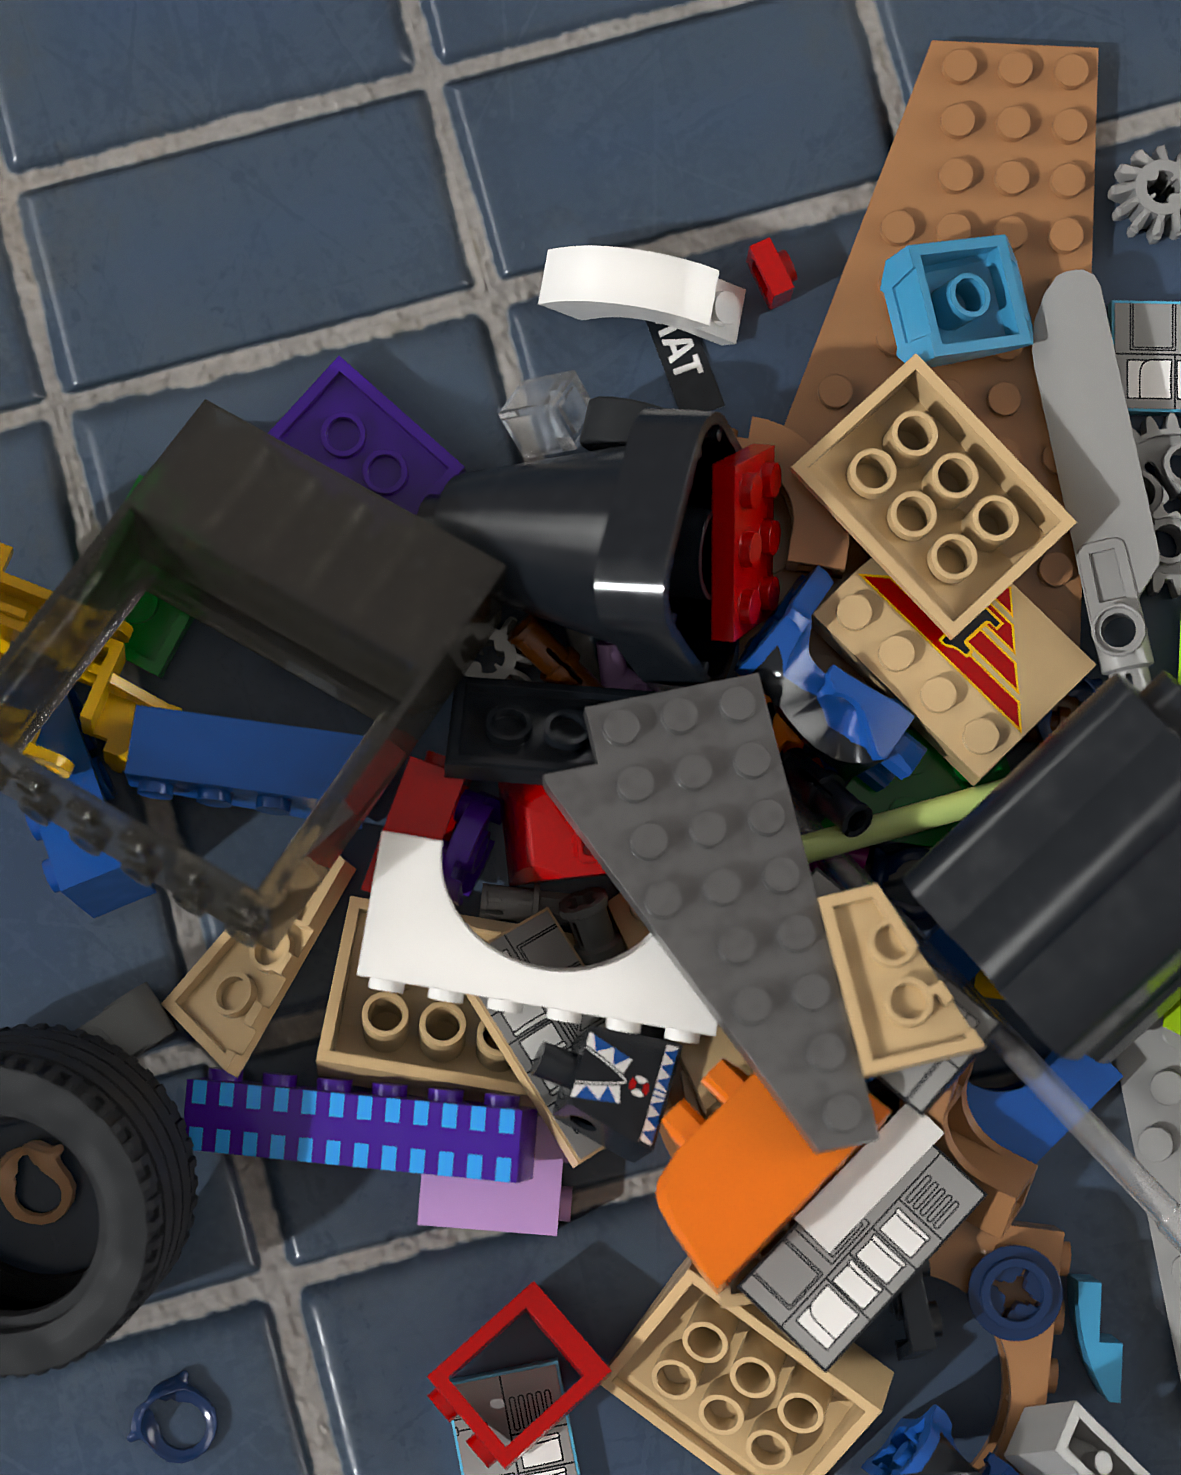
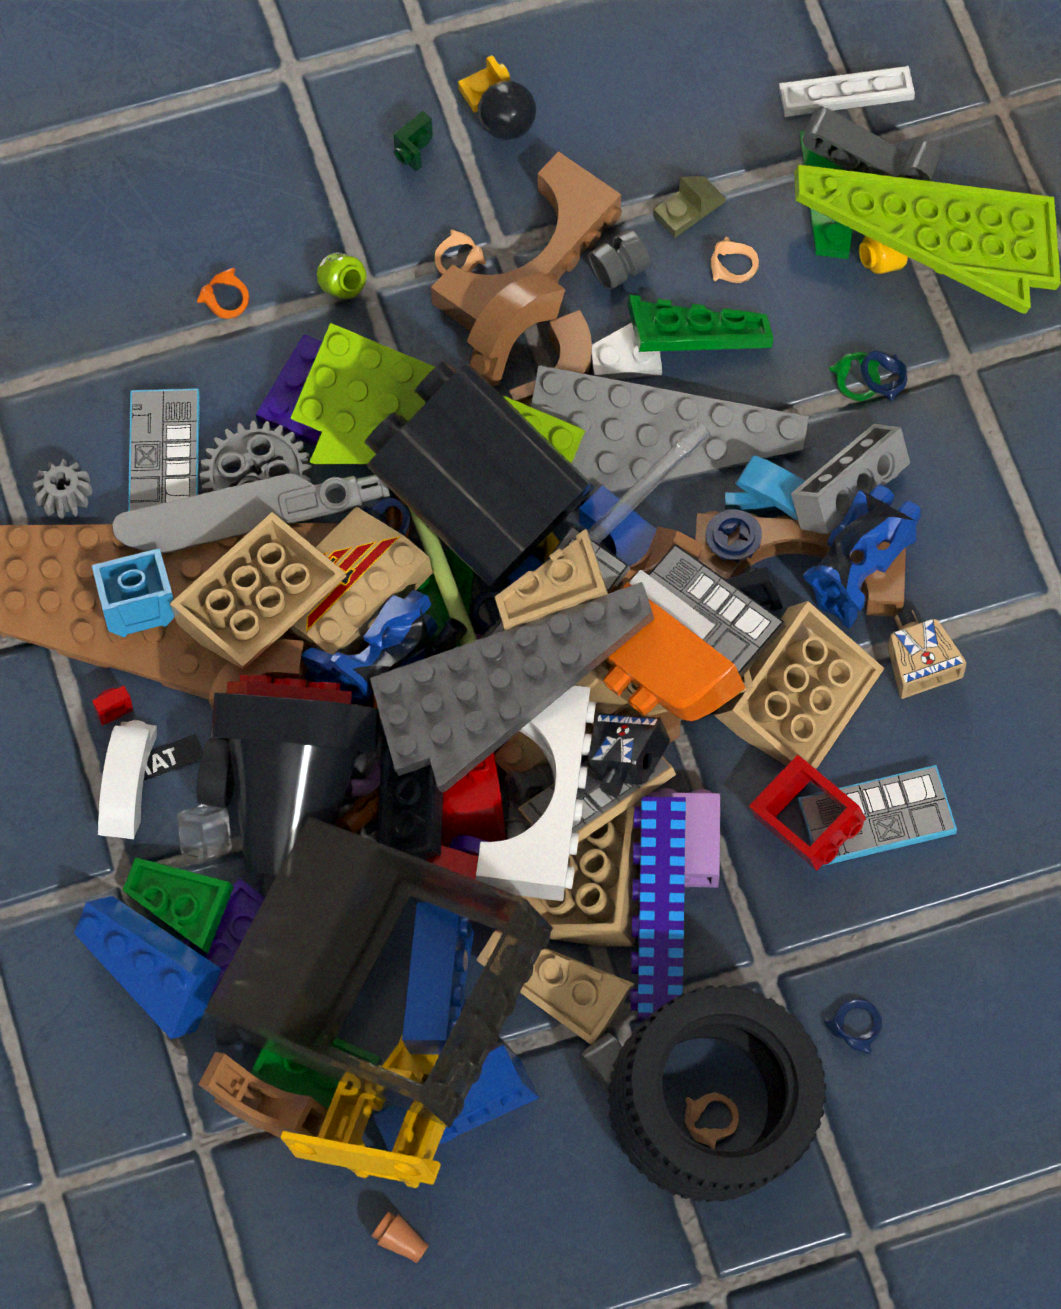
camera: 90 degrees left, 20 degrees down
none -> blue wedge [74,896,222,1039]
none -> green wing [122,857,234,954]
none -> medium nougat arch [198,1052,328,1137]
none -> dark azure slope [735,455,805,520]

